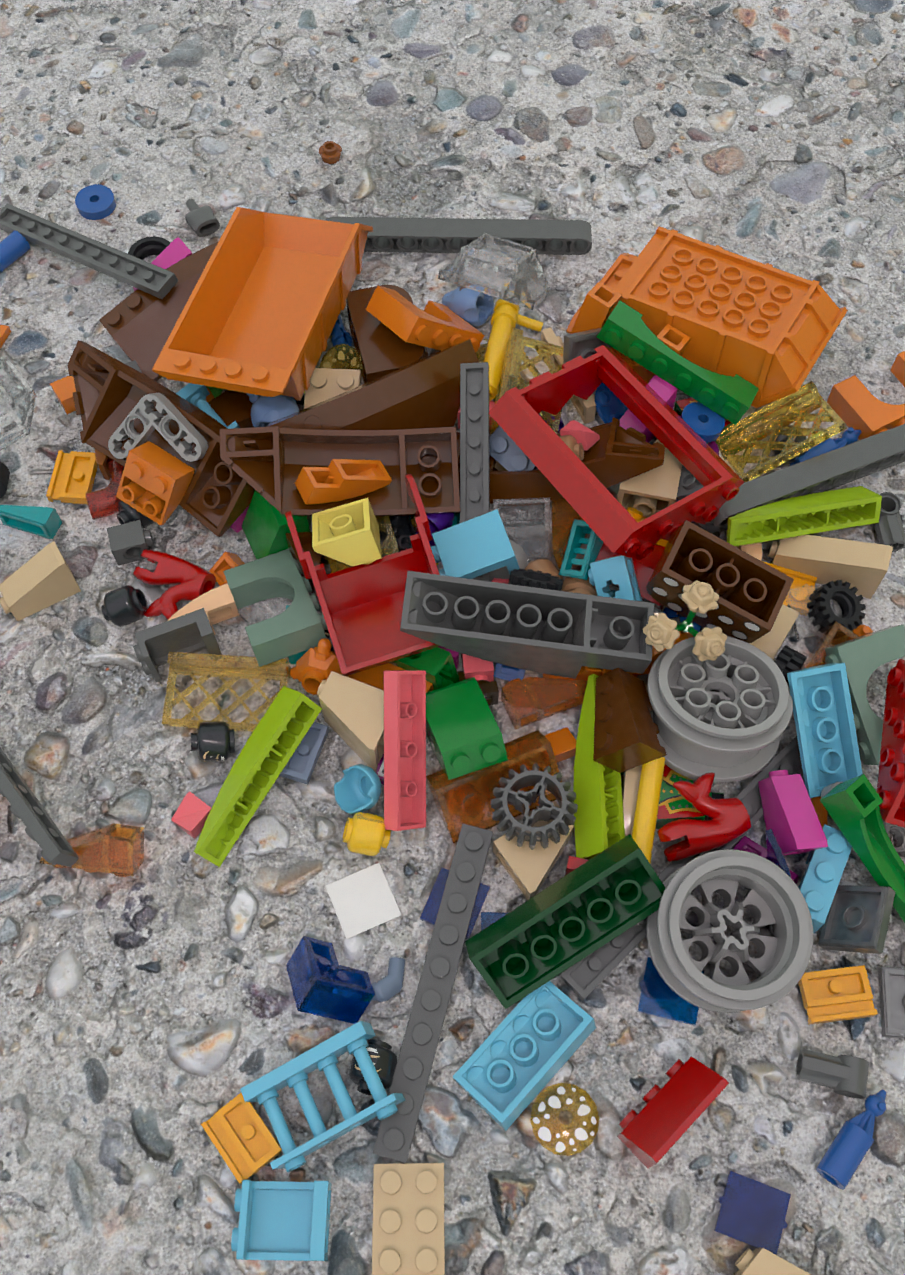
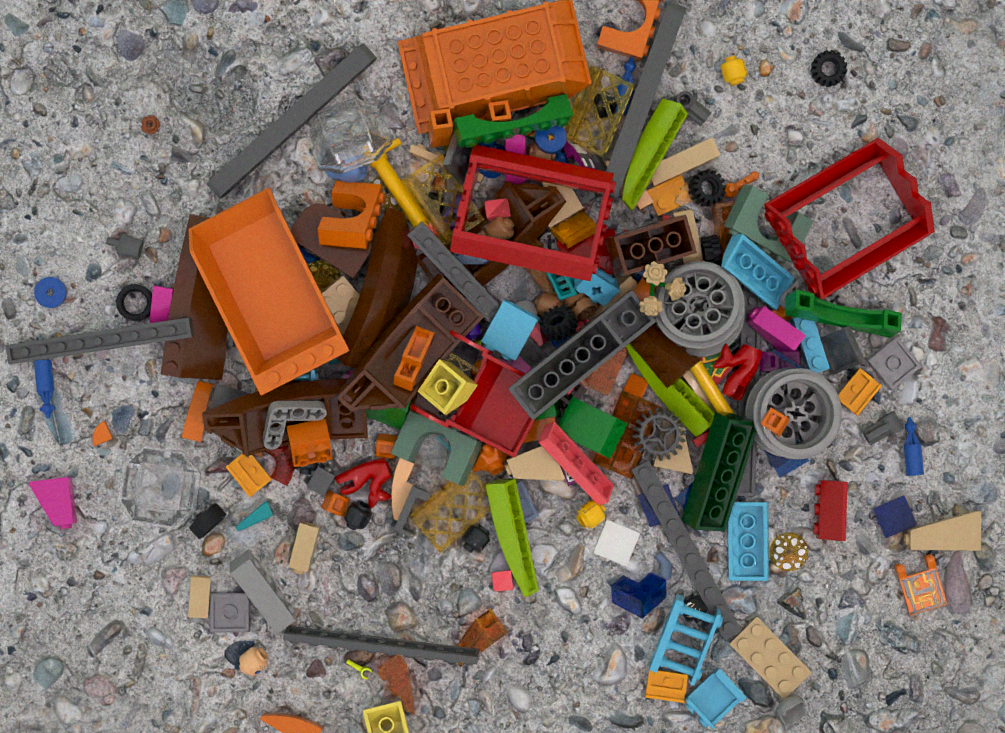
camera: 50 degrees left, 25 degrees up
medium azure hair [334,764,382,814] -> none
none -> orange slope [321,490,350,517]
none -> orange slope [760,408,790,437]

